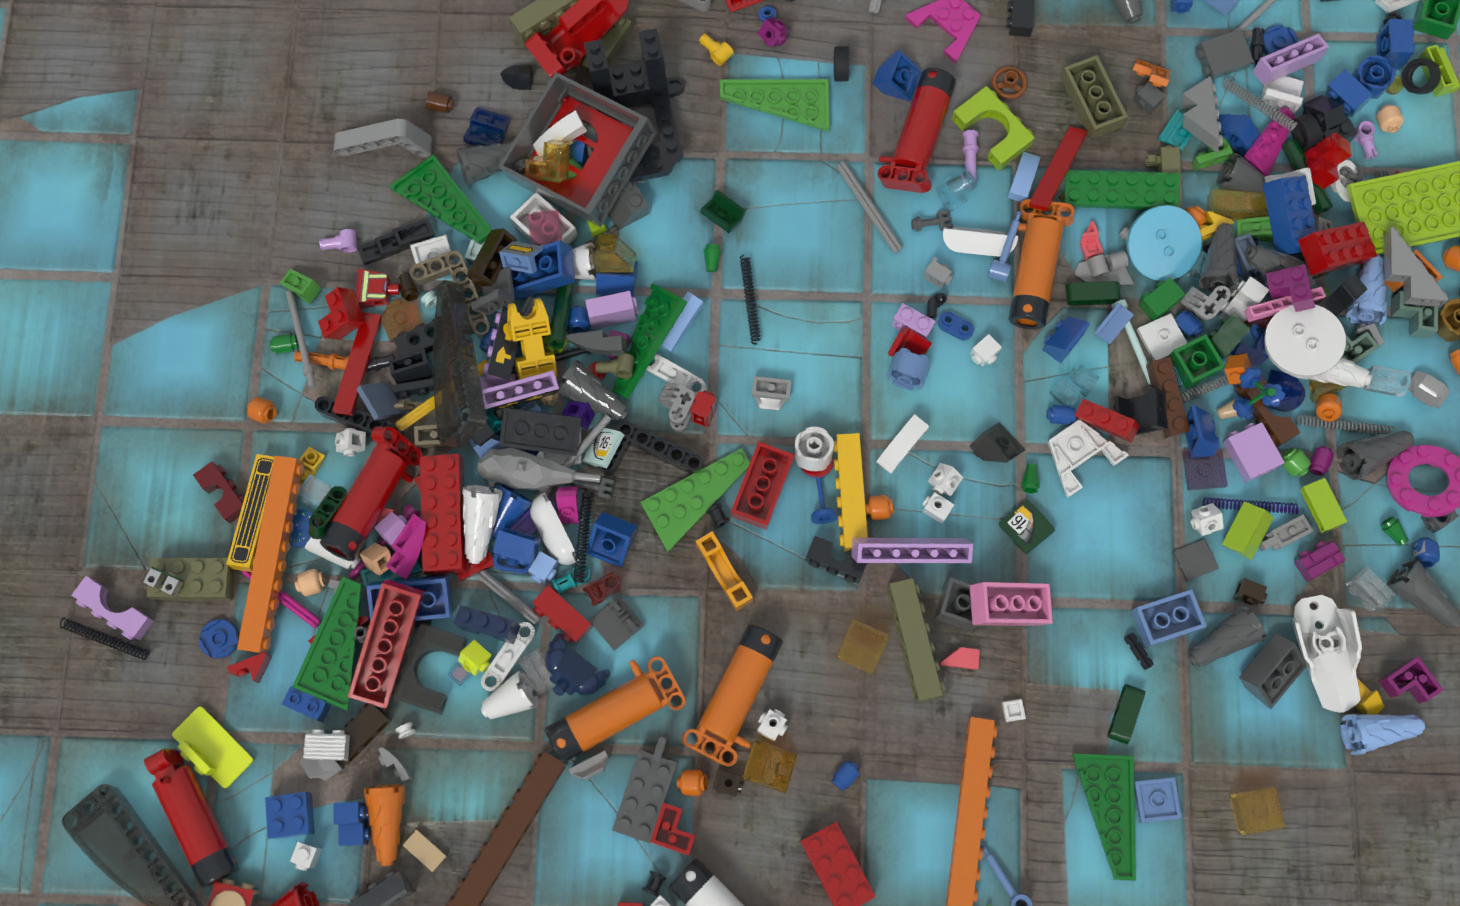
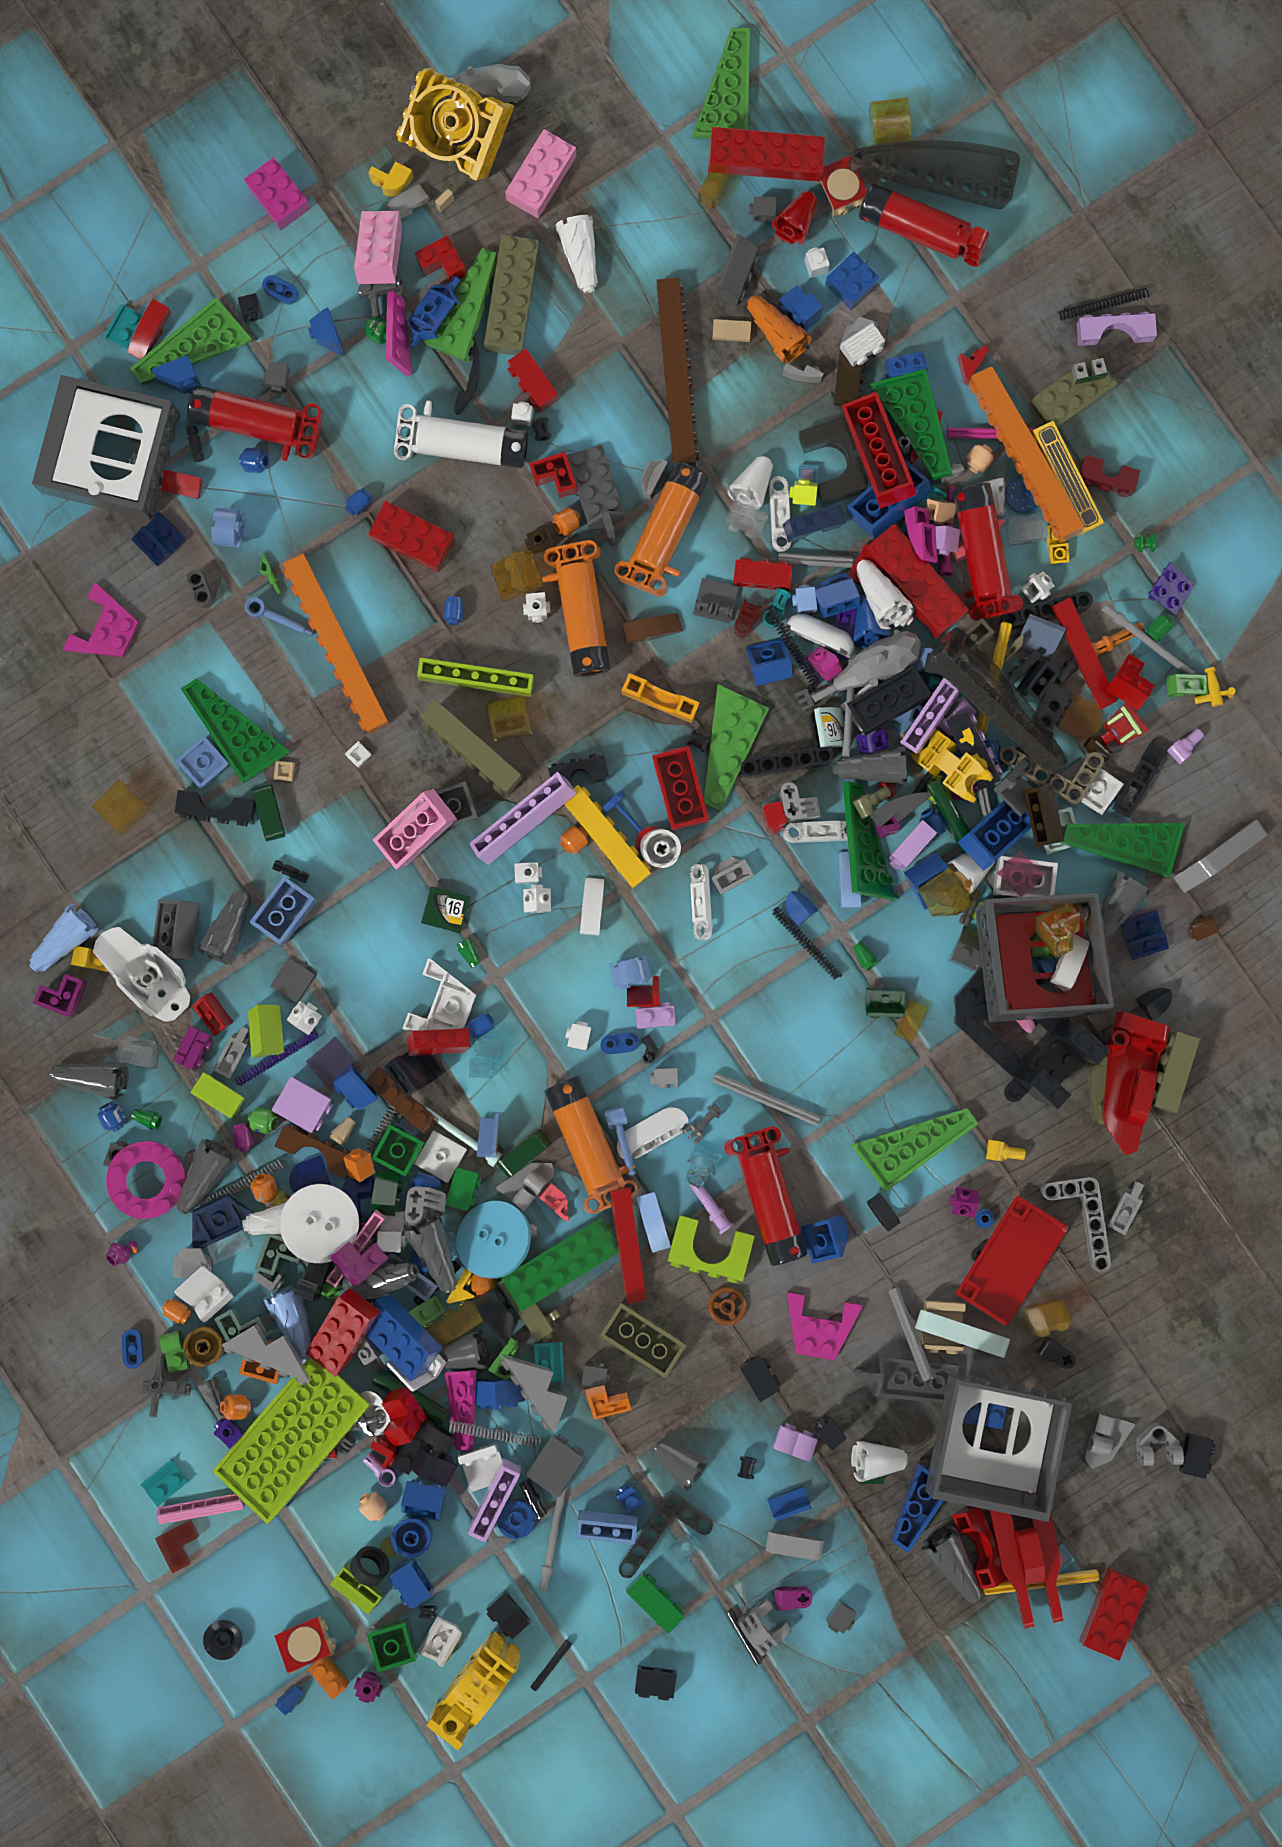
camera: 145 degrees right, 10 degrees up
neon yellow bracket [172,707,254,788] -> none
blue tile [199,619,240,659] -> none
orange head [247,397,277,424] -> none
dark green beam [309,486,347,539] -> none
white bush [395,722,416,739] -> none
light aqua bush [421,290,440,309] -> none
medium blue panel [499,241,543,274] -> none
dark blue torso [545,634,611,696] -> none
coral slope [939,647,980,670] -> none
clear smoke slope [969,422,1025,463] -> none
blue slope [1043,316,1090,363] -> none
blue plant [1233,367,1285,419] -> none
dark brown brick [1233,578,1267,605] -> none
none -> black arch [174,790,256,827]
none -> white bracket [174,1266,234,1323]
none -> red slope [192,992,233,1036]
none -> dark blue wing [192,1194,255,1249]
none -> tan tile [273,761,295,782]
none -> red bracket [370,1434,399,1469]
none -> lime brick [417,658,535,697]
none -> black slope [473,1288,518,1347]
none -> reddish brown slope [623,613,683,645]
none -> white plate [690,864,712,940]
none -> blue brick [786,891,818,926]
none -> clear yellow tile [894,999,928,1042]
none -> green wheel [1134,533,1156,552]
none -> dark purple hinge [1148,562,1195,616]
none -> yellow piece [1194,667,1235,707]

